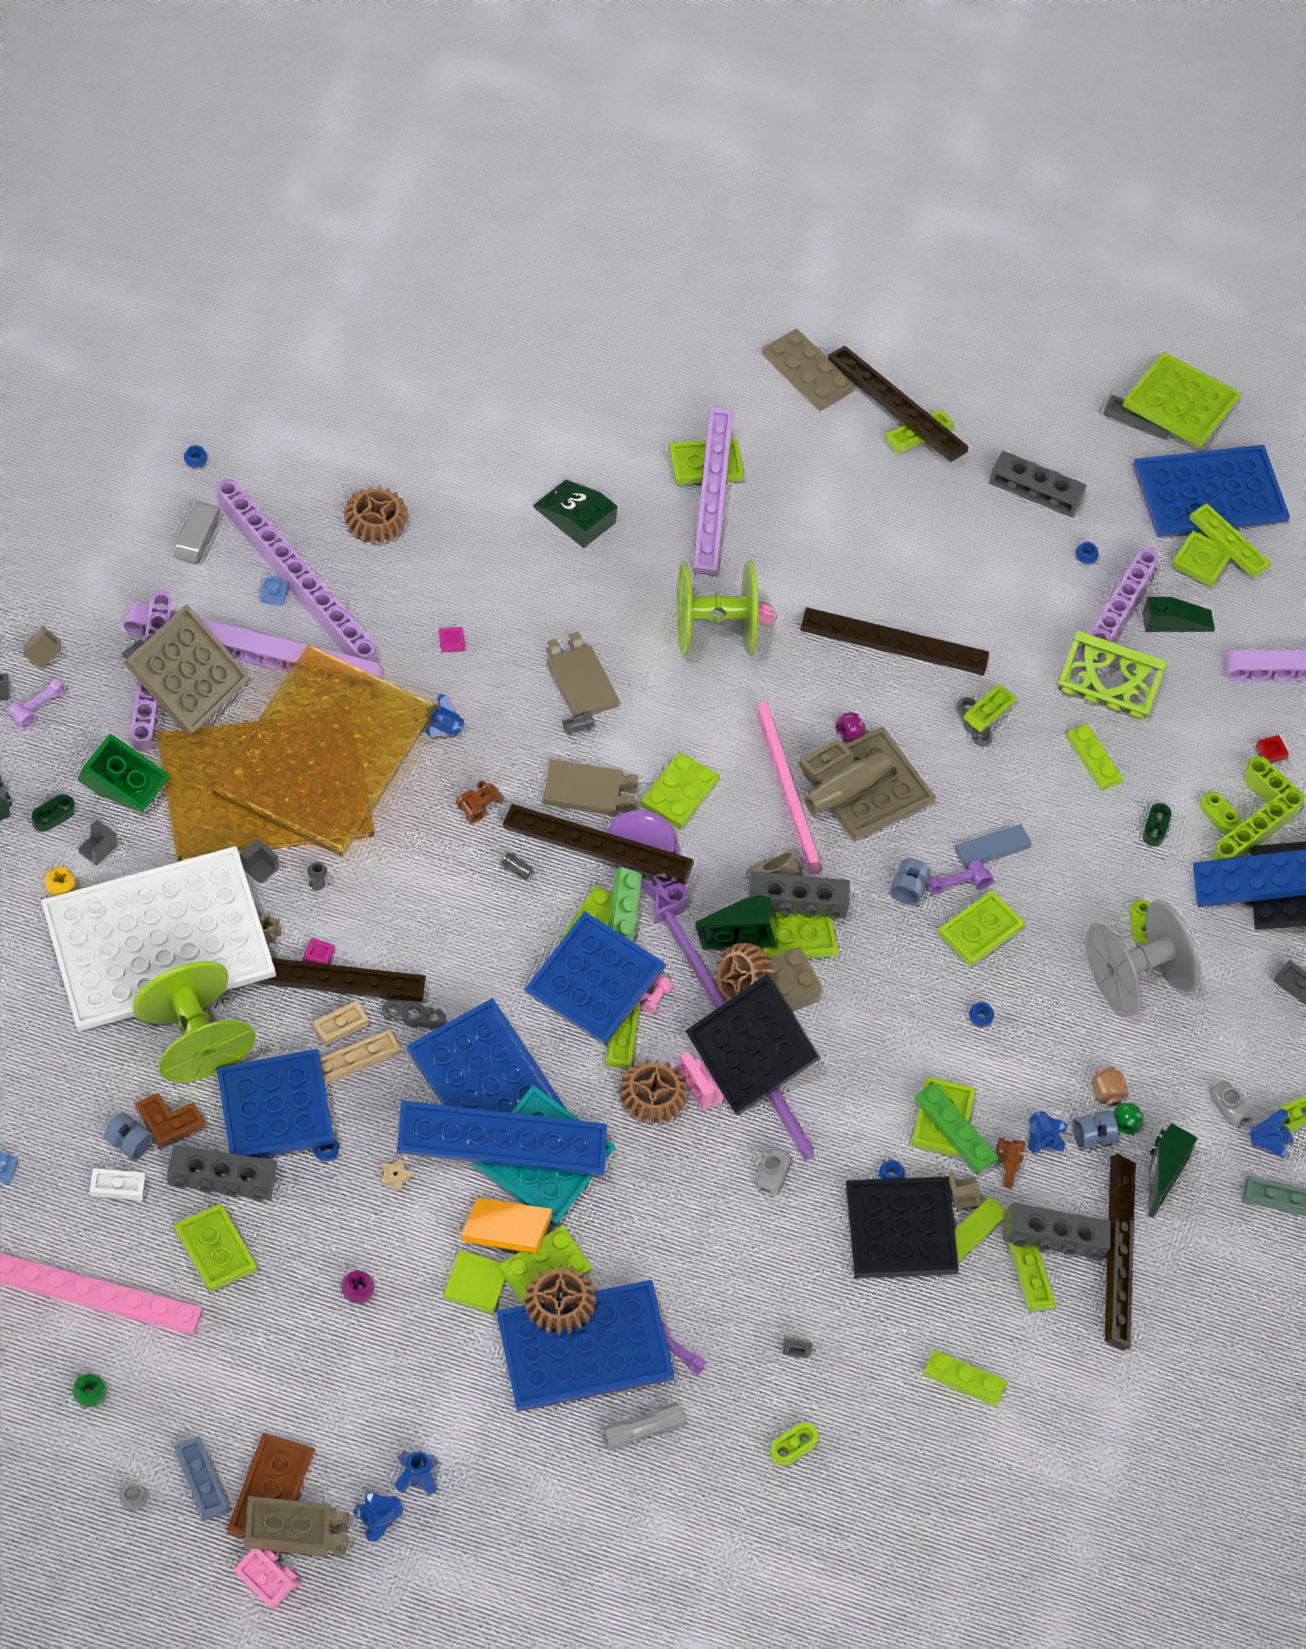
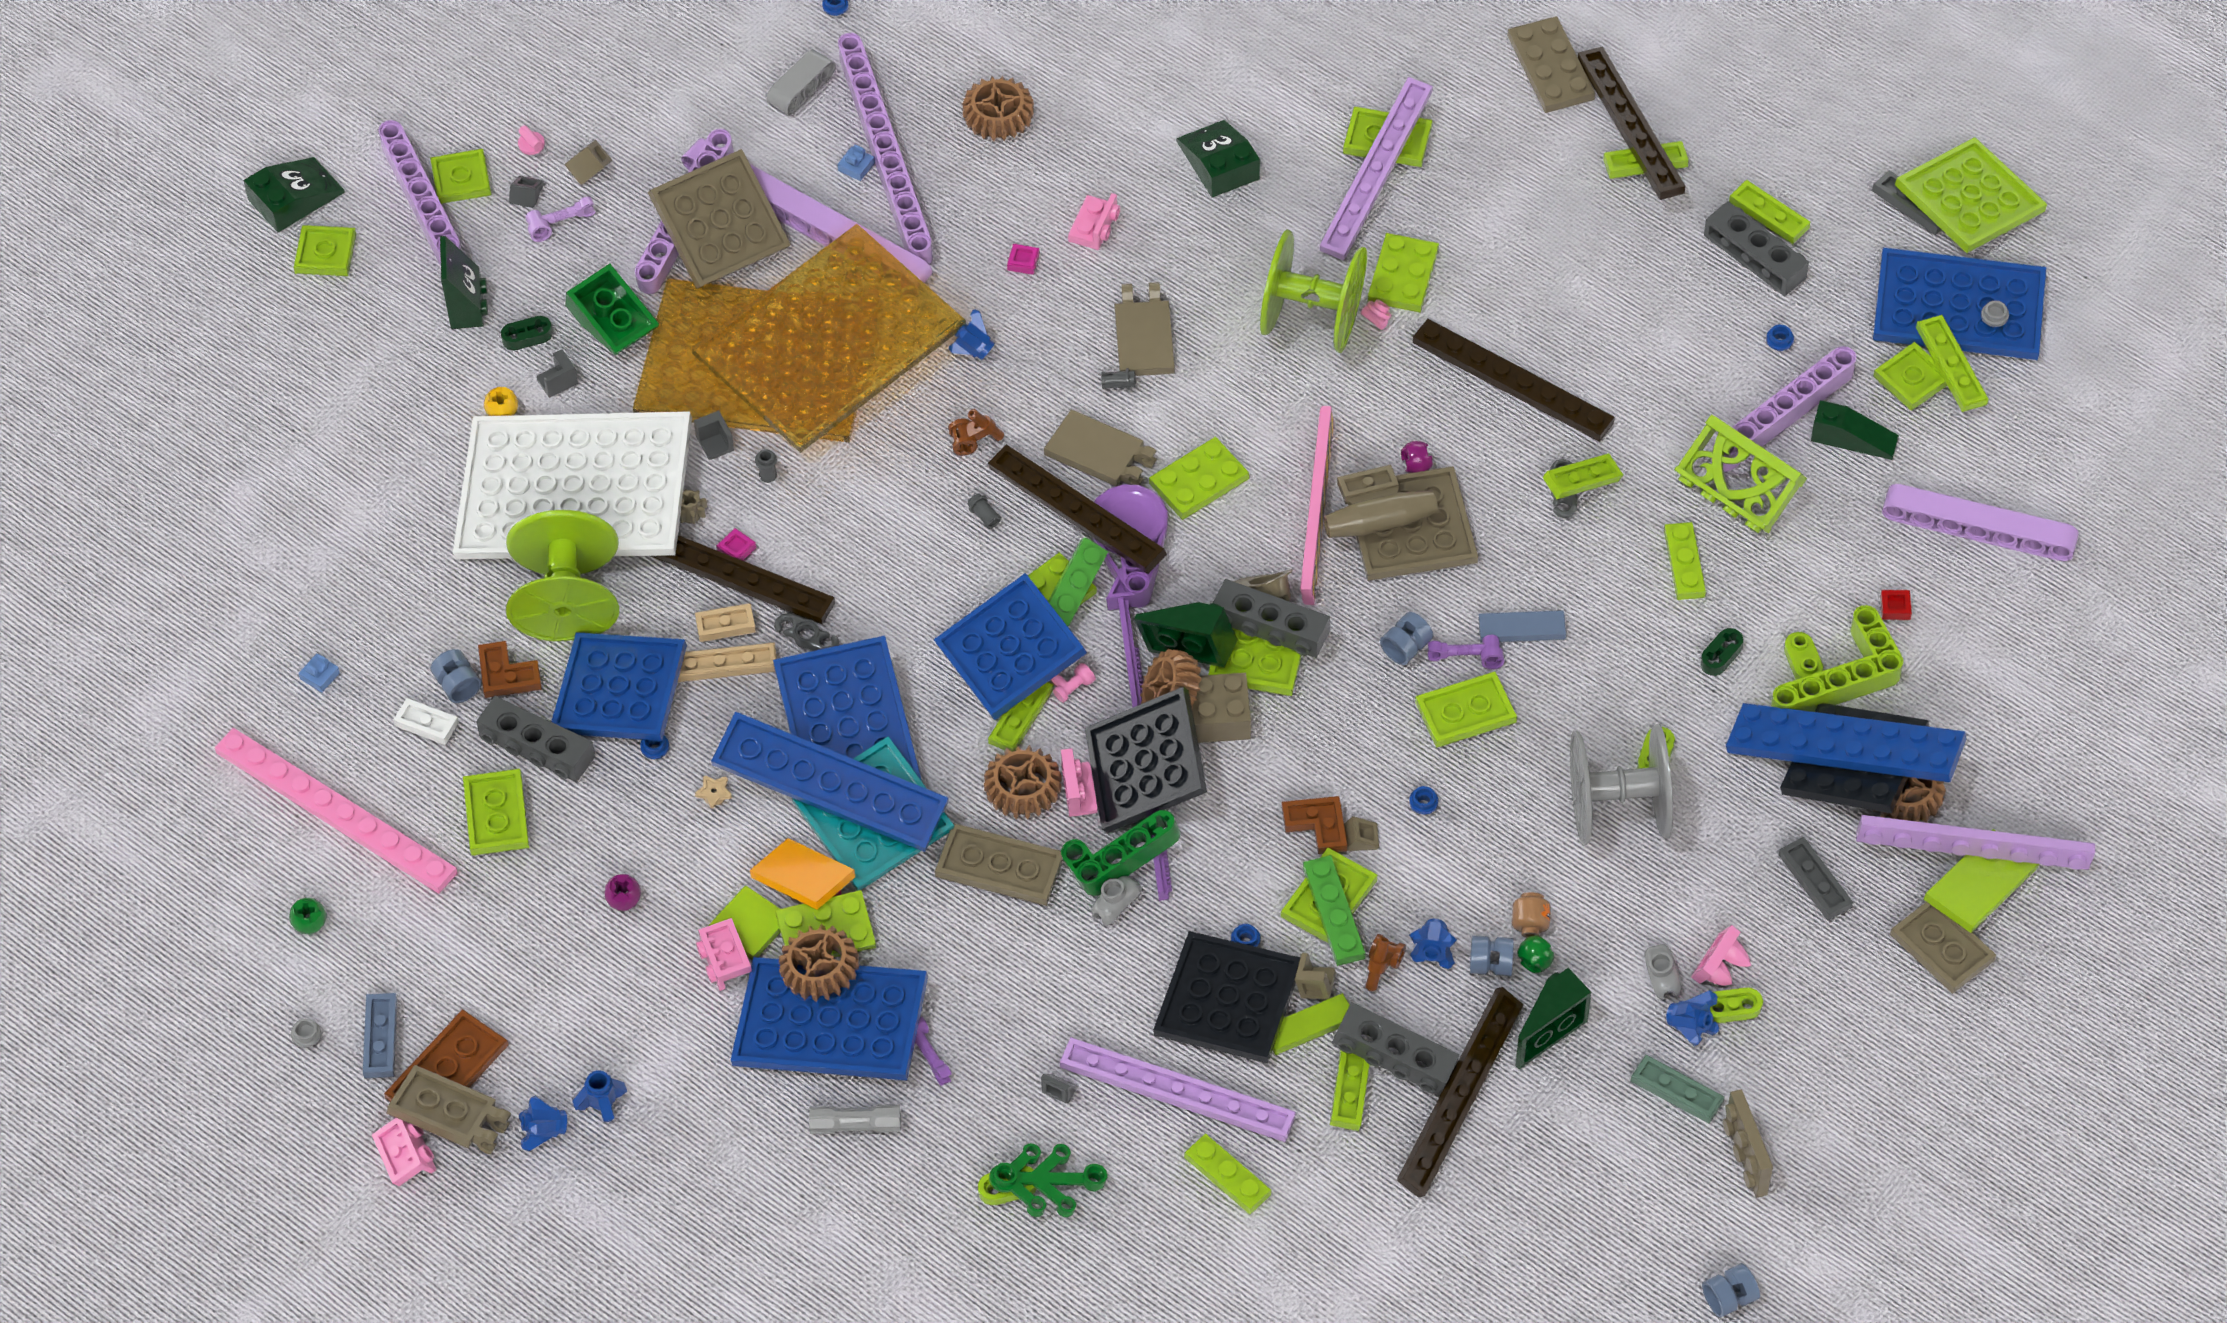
camera: 30 degrees right, 0 degrees up
none -> bright pink bracket [696,918,752,991]
none -> dark tan plate [935,823,1063,906]
none -> green plant [989,1143,1108,1217]
none -> lavender plate [1060,1037,1296,1142]
none -> green beam [1061,810,1180,896]
none -> bright pink bracket [1068,193,1120,250]
none -> dark orange plate [1281,796,1347,854]
none -> dark tan slope [1344,816,1379,851]
none -> lime plate [1368,233,1439,313]
none -> bright pink tile [1691,925,1751,986]
none -> lime plate [1729,180,1810,244]
none -> light grey plate [1981,301,2009,327]

